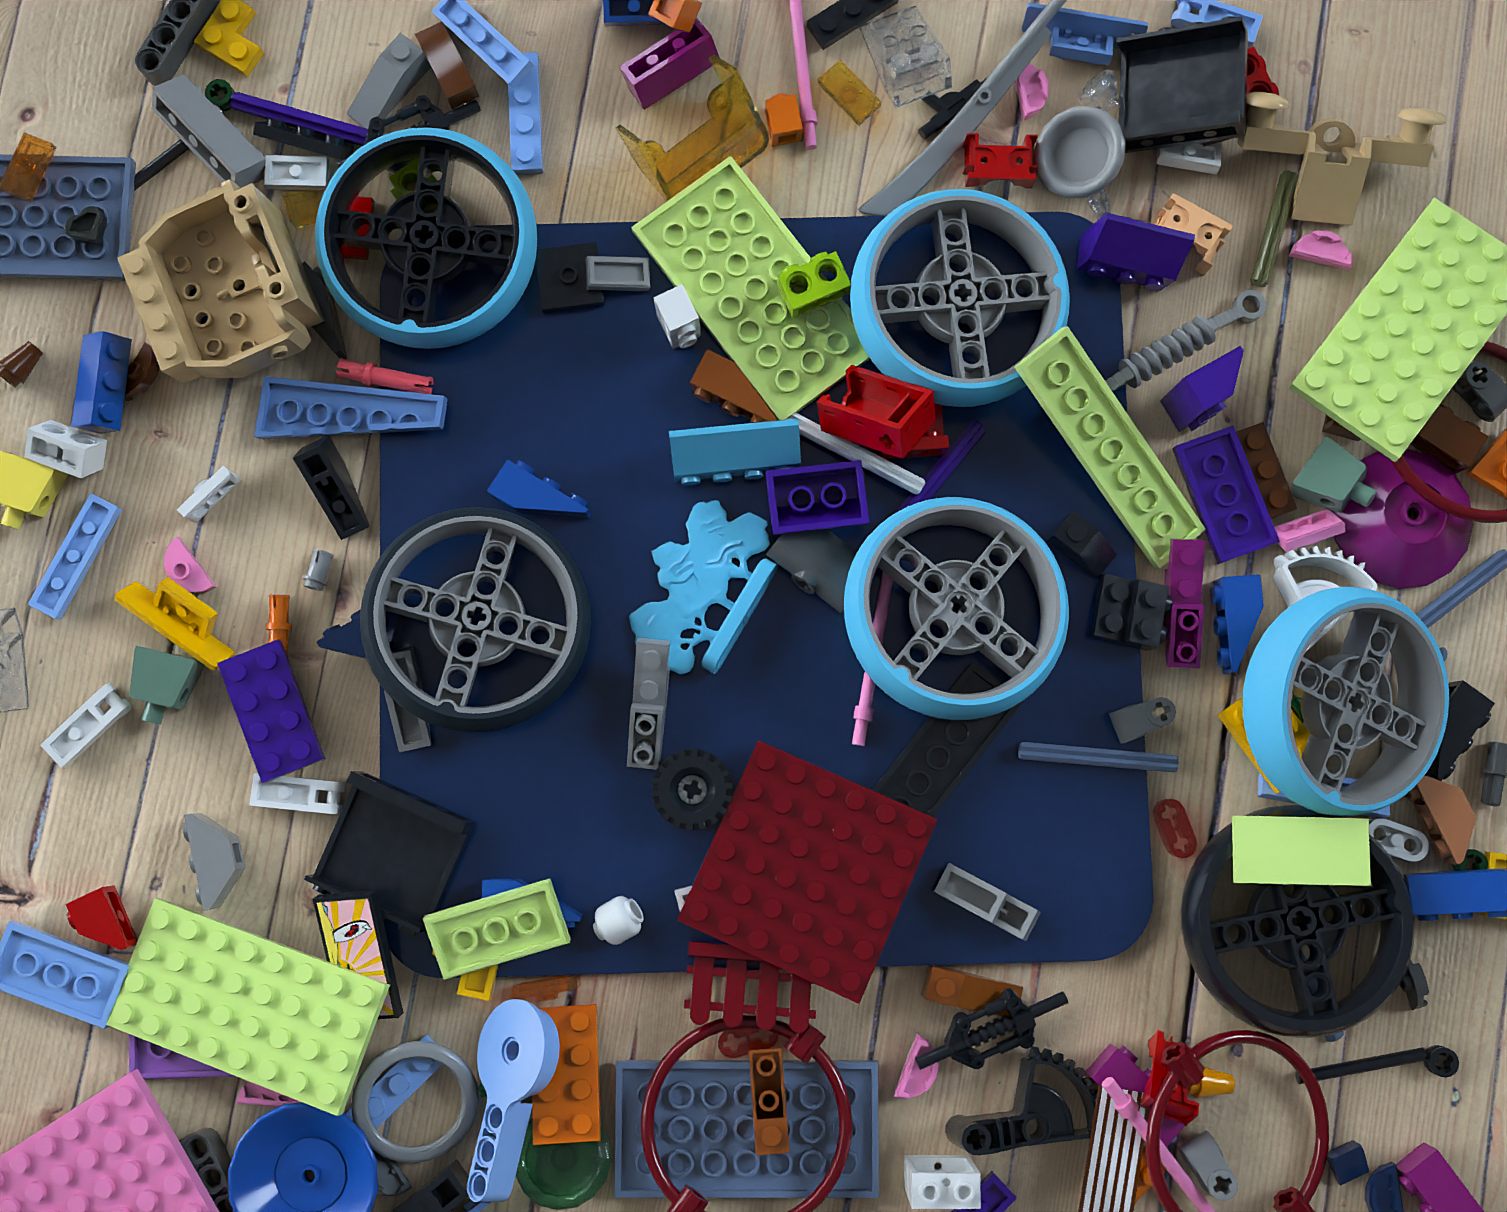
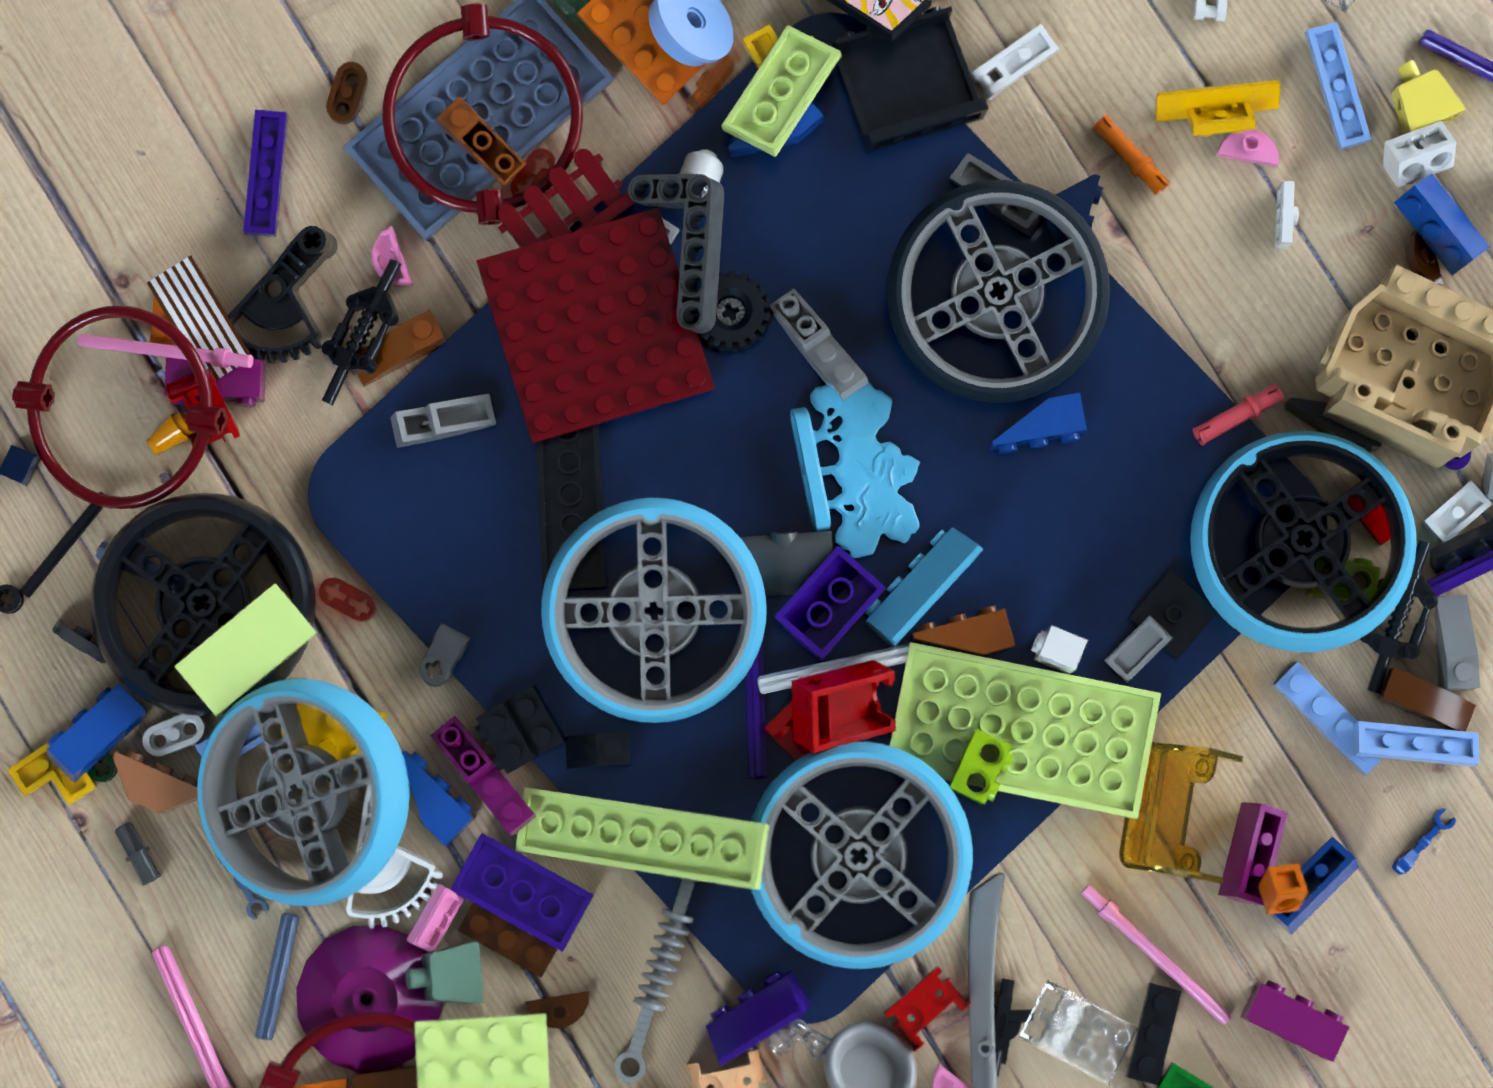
camera: 135 degrees right, 0 degrees up
sand green torso [129,646,205,724] -> none
dark purple plate [217,639,326,783] -> none
medium blue wing [254,376,448,440] -> none
clear yellow slope [282,190,320,228] -> none
black slope [293,435,370,540] -> none
light grey pin [302,549,334,591] -> none
orange brick [765,93,803,147] -> none
clear yellow plate [818,59,882,126] -> none
bright pink bar [852,571,894,746] -> none
white window [904,1155,981,1209] -> none
sand blue axle [1018,742,1179,772] -> none
dark purple slope [1160,346,1244,432] -> none
light grey piece [1178,1130,1238,1201] -> none
black slope [1425,680,1495,781] -> none
none -> reddish brown plate [525,991,589,1028]
none -> dark grey beam [628,174,724,334]

